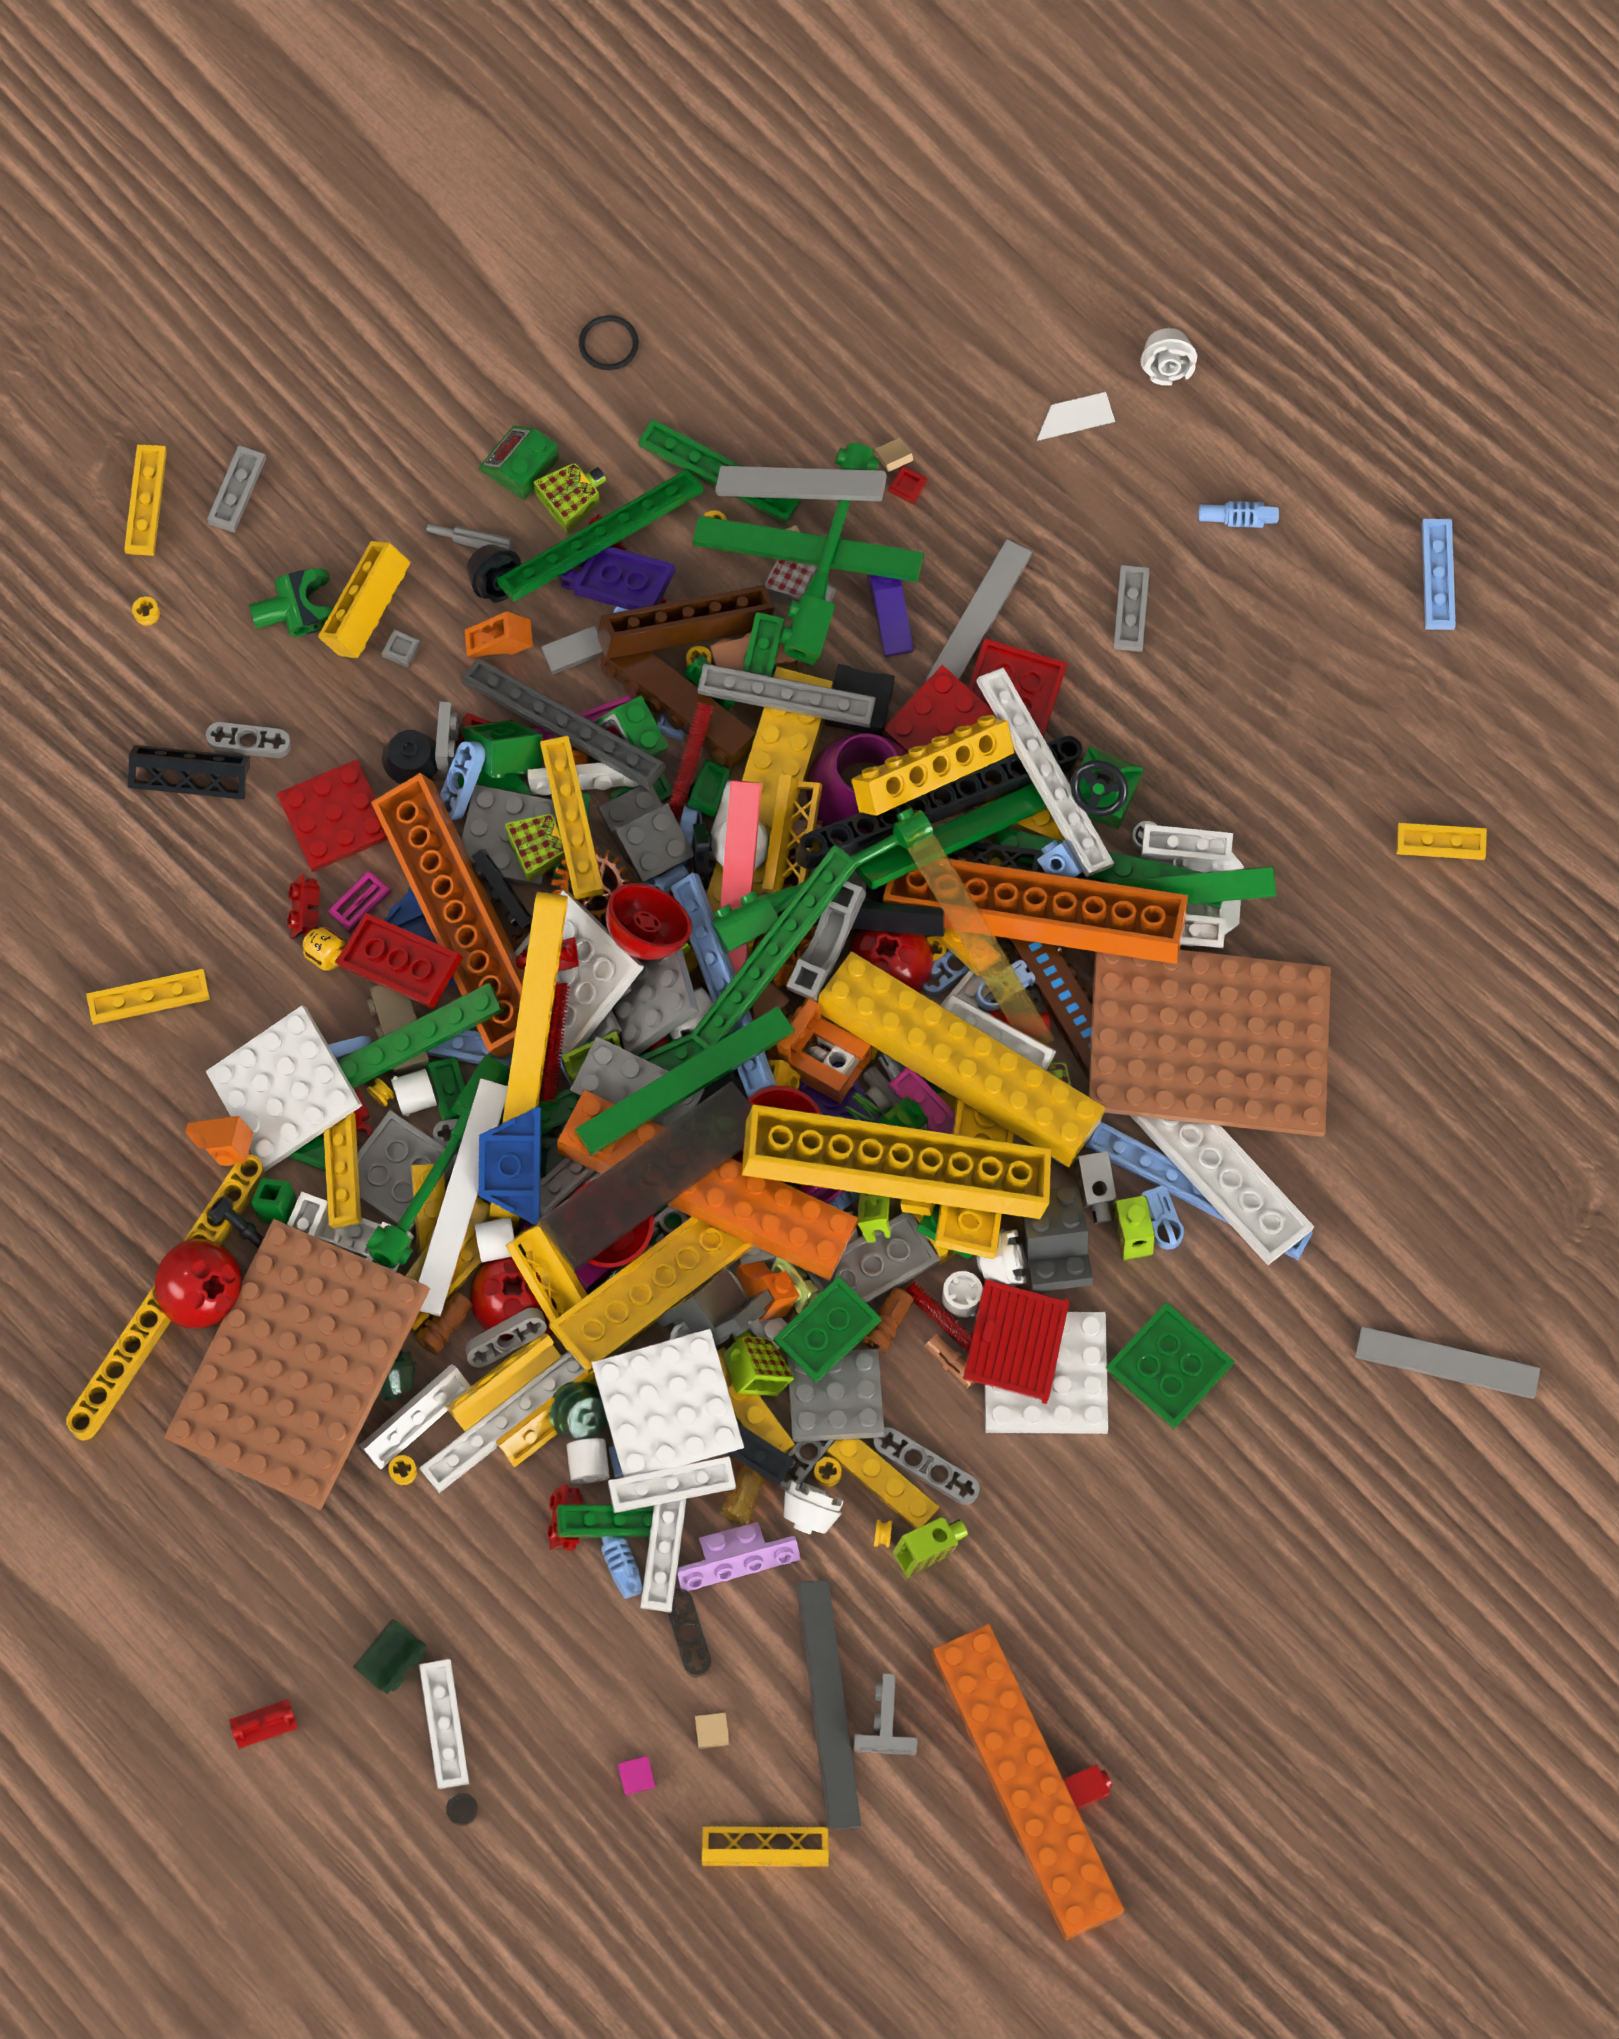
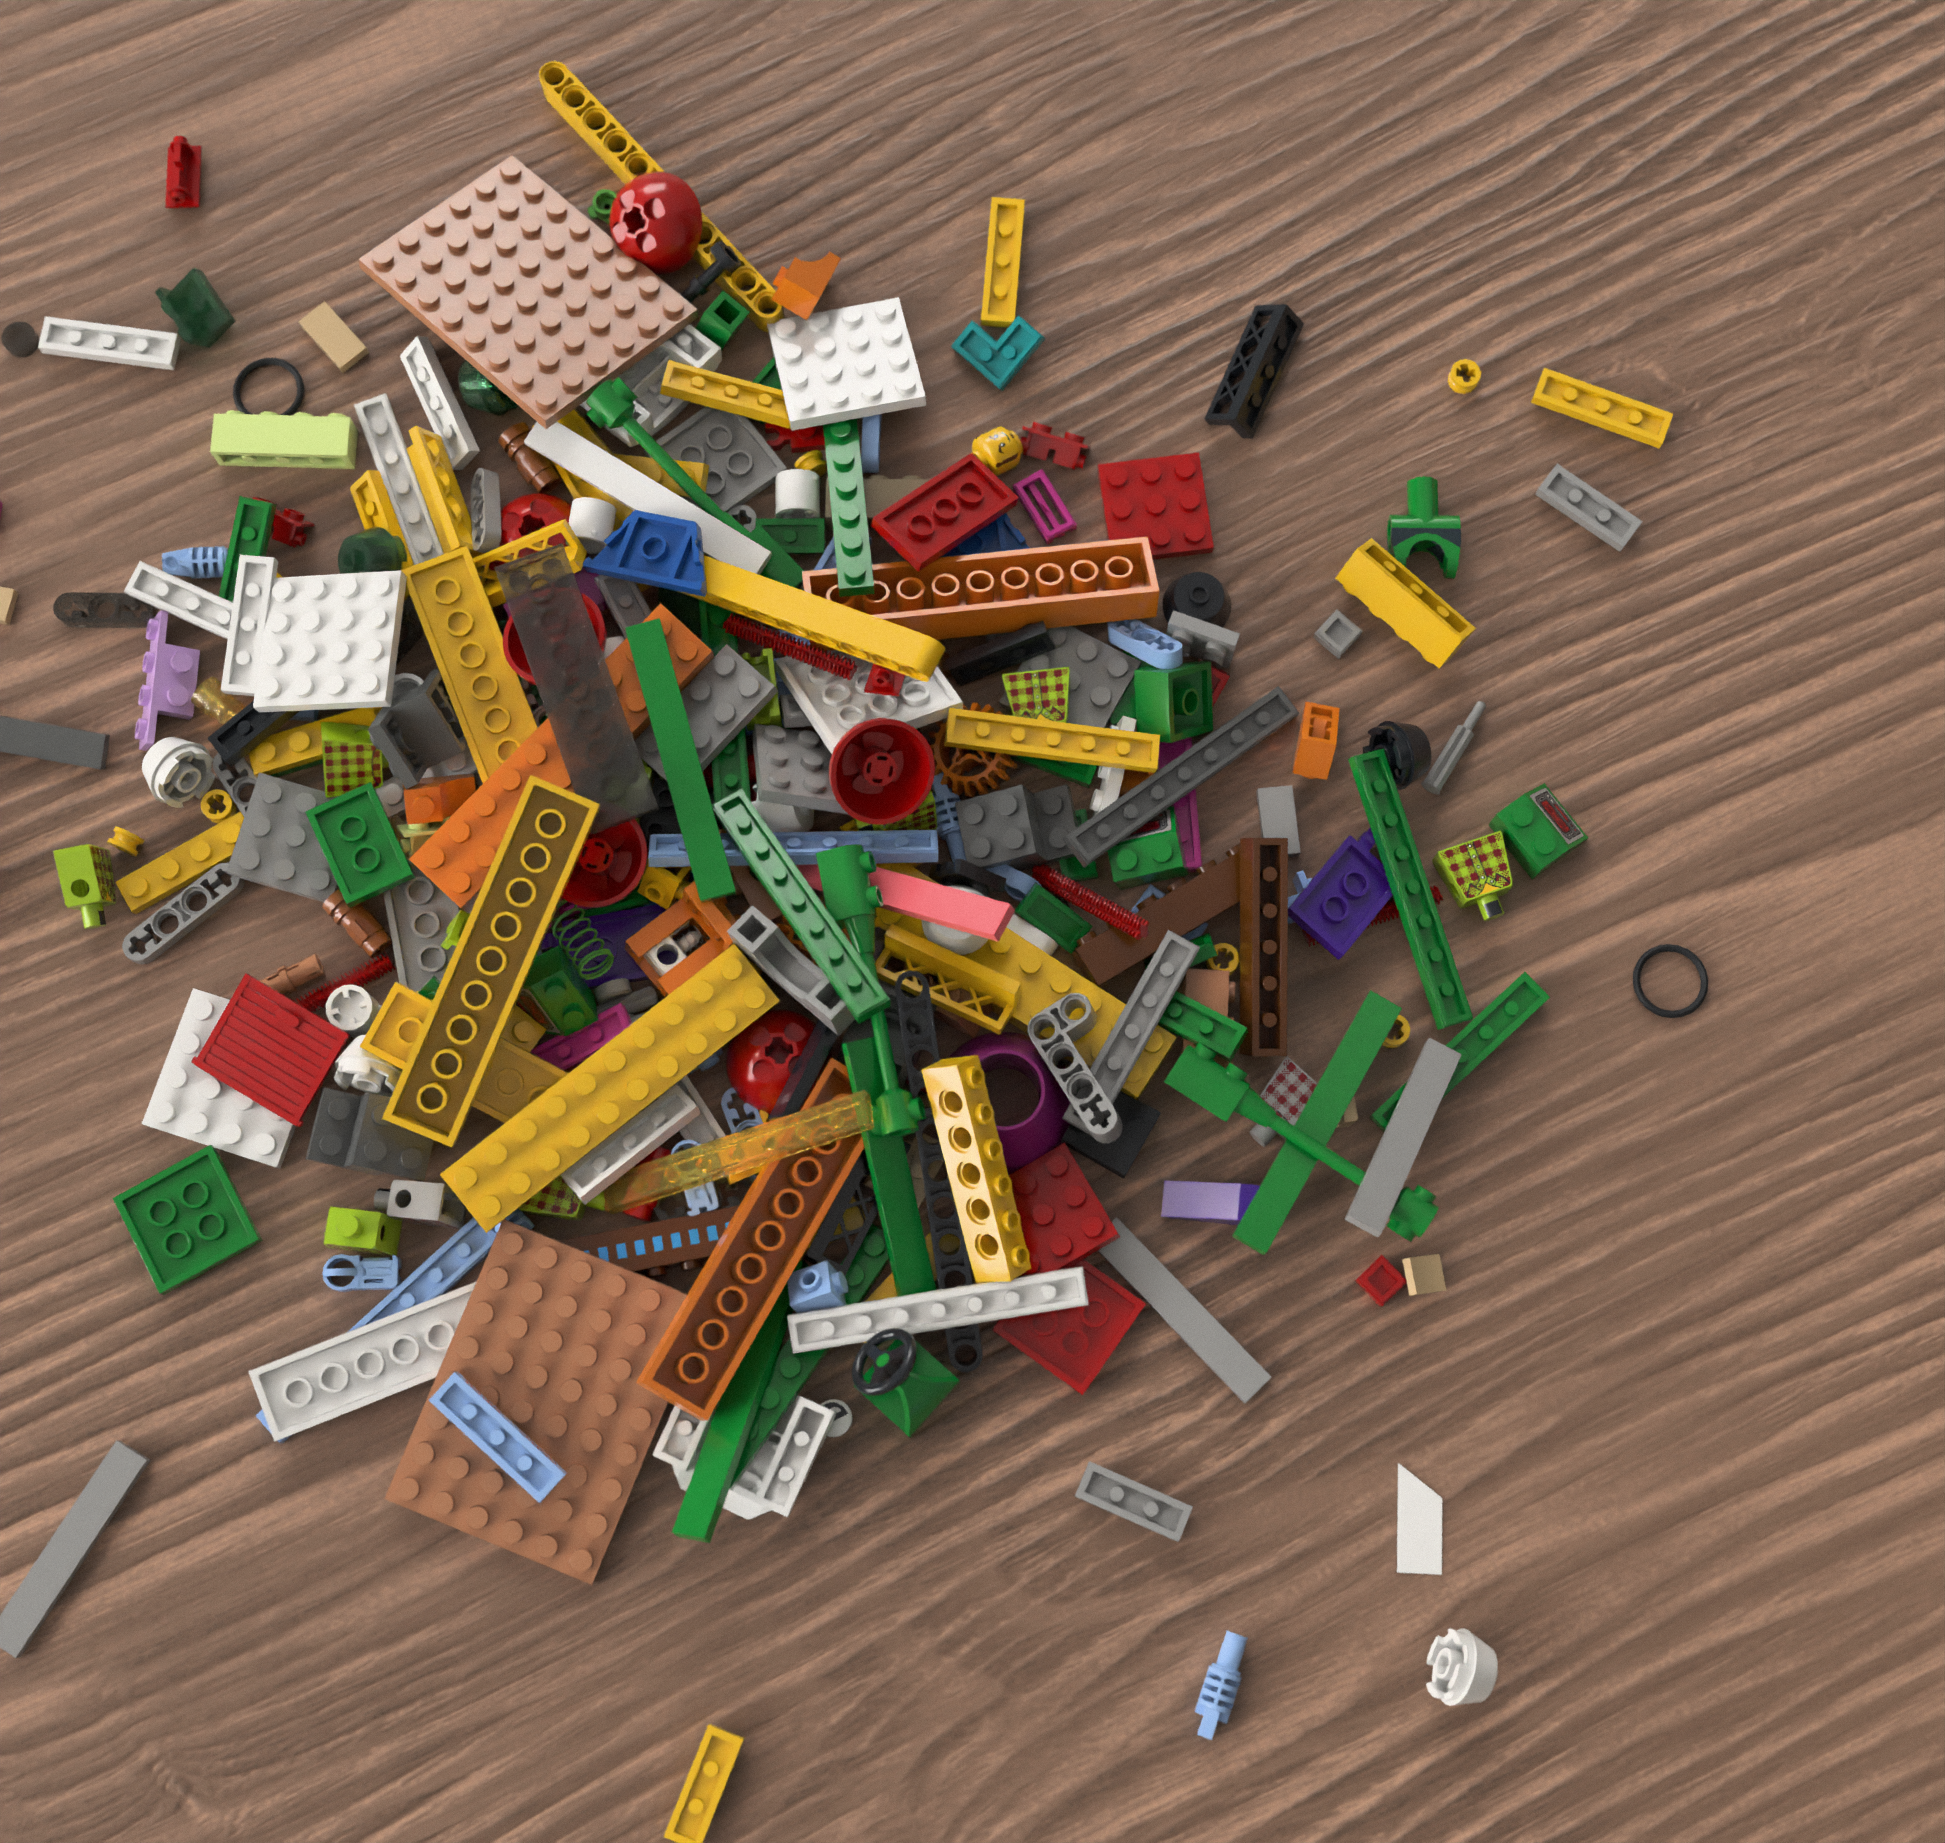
camera: 110 degrees right, 5 degrees up
light grey beam [206,722,291,758] -> none
yellow bush [388,1455,417,1485] -> none
white piece [567,1438,610,1484] -> none
none -> yellowish green brick [210,411,358,469]
none -> black tyre [233,358,305,416]
none -> tan tile [298,301,369,373]
none -> light blue plate [428,1371,567,1503]
none -> bright green plate [588,189,617,225]
none -> teal tile [951,315,1046,391]
none -> light grey beam [1027,993,1123,1143]

